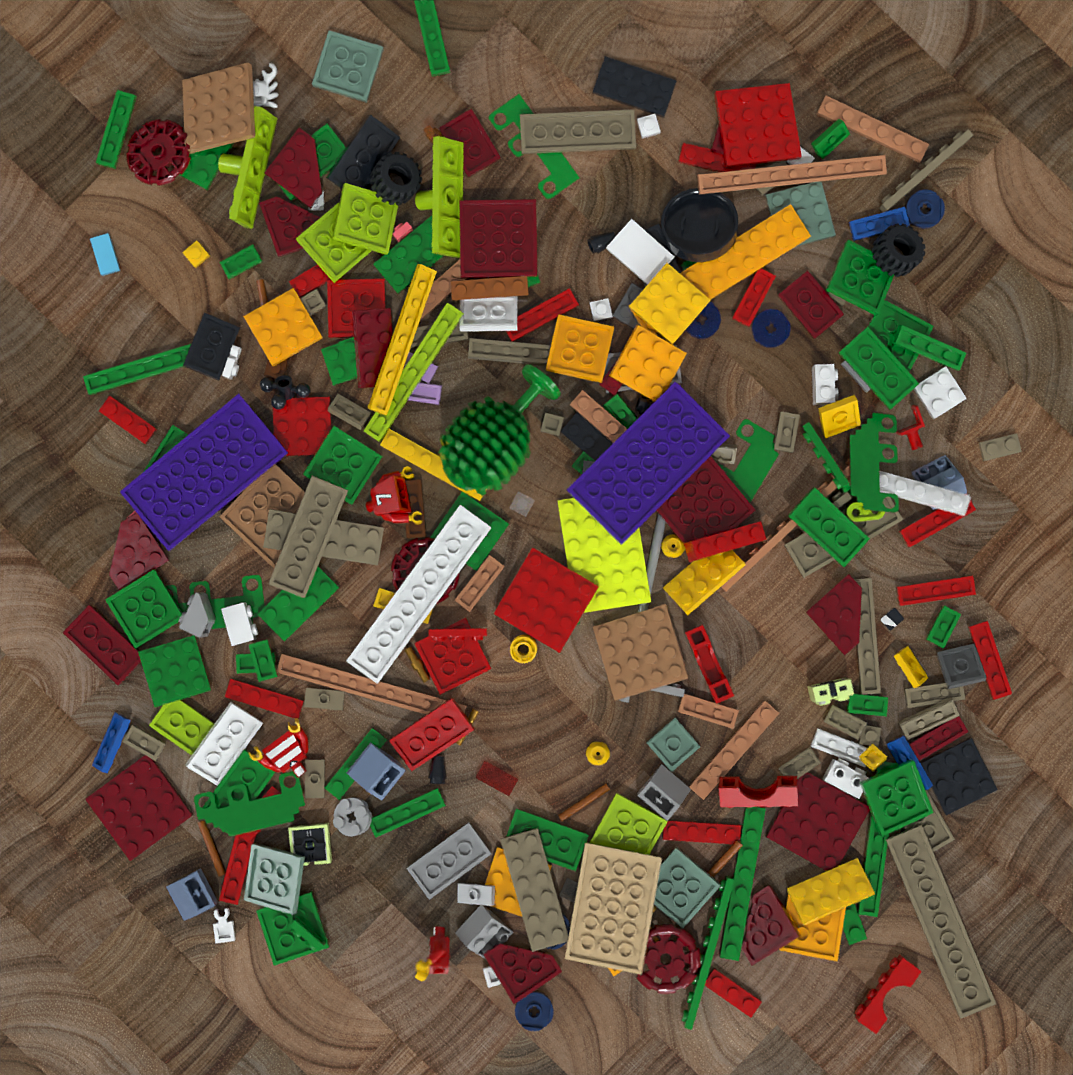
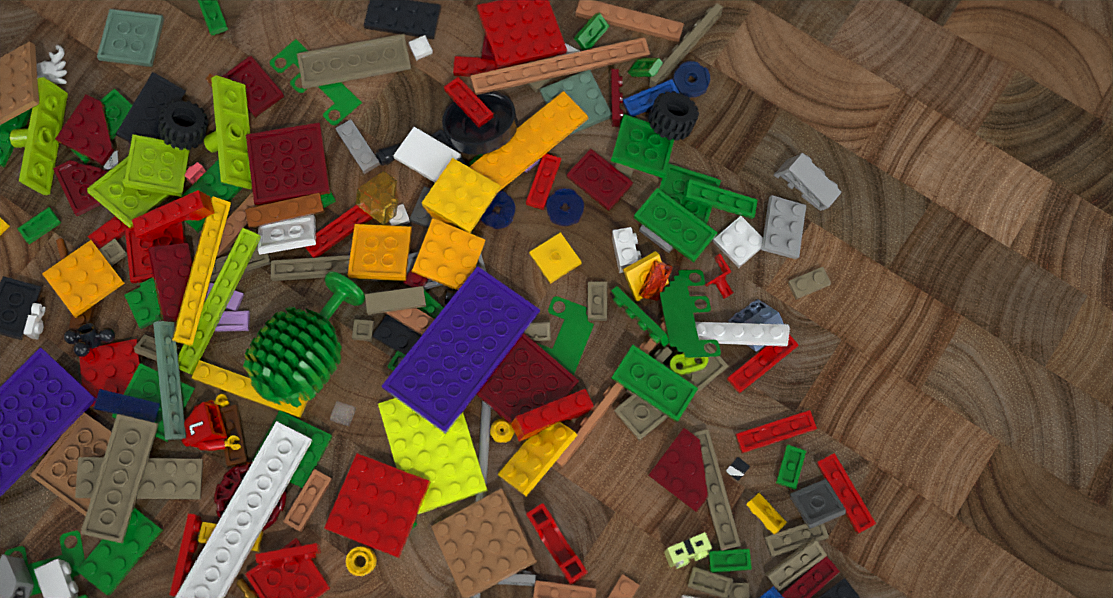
camera: 10 degrees left, 15 degrees down
none -> clear blue plate [94,389,160,423]
none -> red arch [132,190,215,242]
none -> sand green plate [153,321,186,440]
none -> red plate [170,513,202,597]
none -> light grey plate [335,120,380,174]
none -> clear yellow brick [356,171,398,225]
none -> dark tan tile [365,286,426,315]
none -> red plate [444,77,494,128]
none -> yellow plate [529,232,582,284]
none -> dark red plate [611,69,623,127]
none -> green plate [628,58,663,77]
none -> clear red tile [639,260,673,301]
none -> light grey plate [761,196,806,259]
none -> light grey wedge [774,153,842,211]

